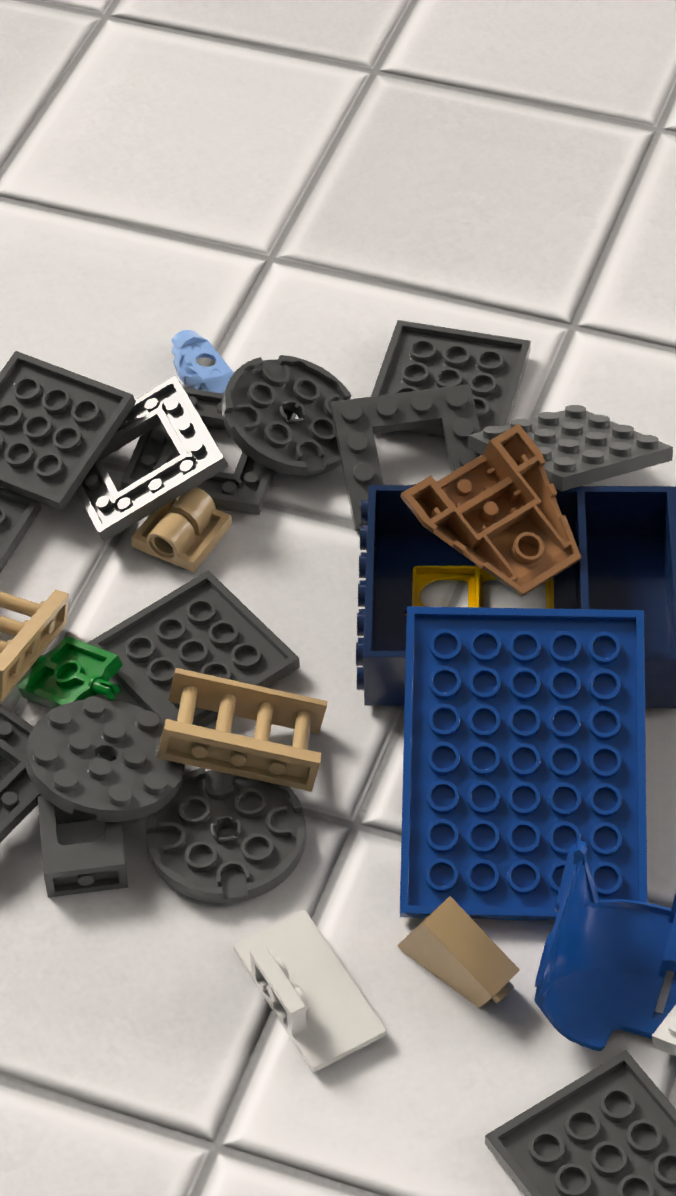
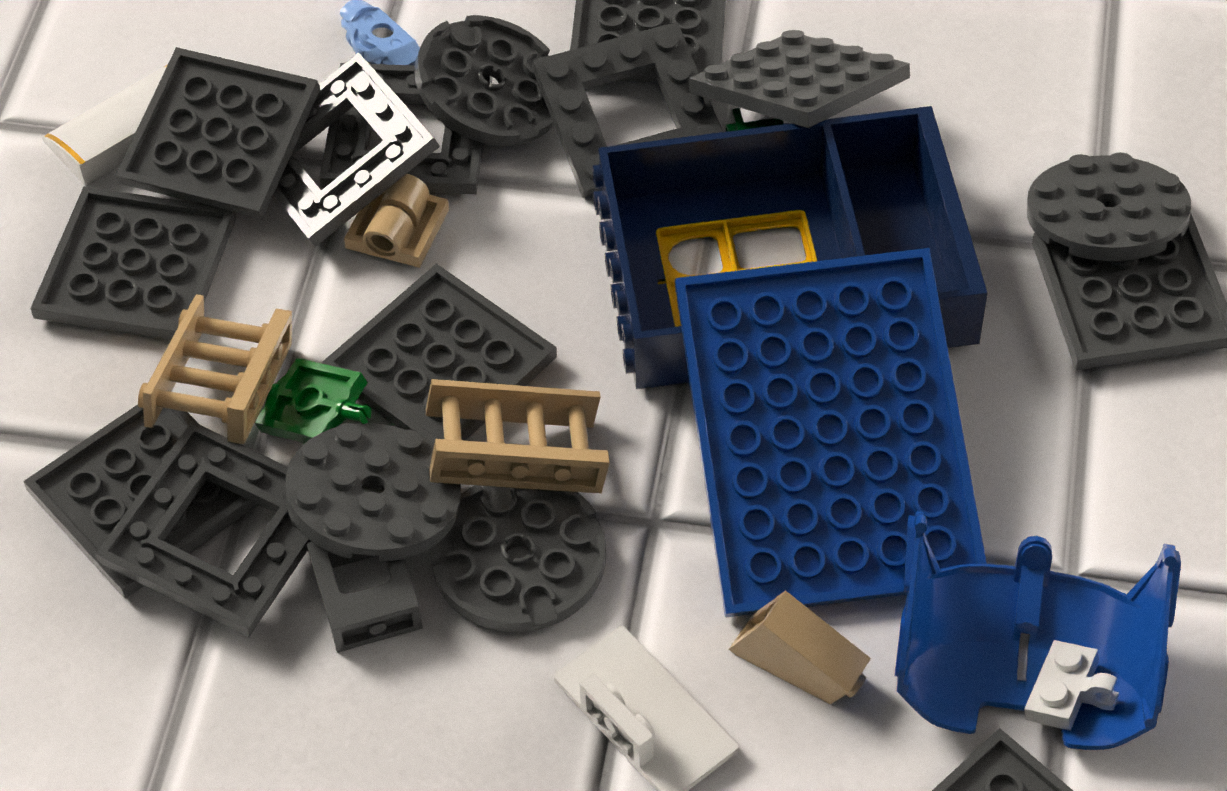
camera: 10 degrees left, 5 degrees up
medium nougat wedge [400,424,581,597] -> none

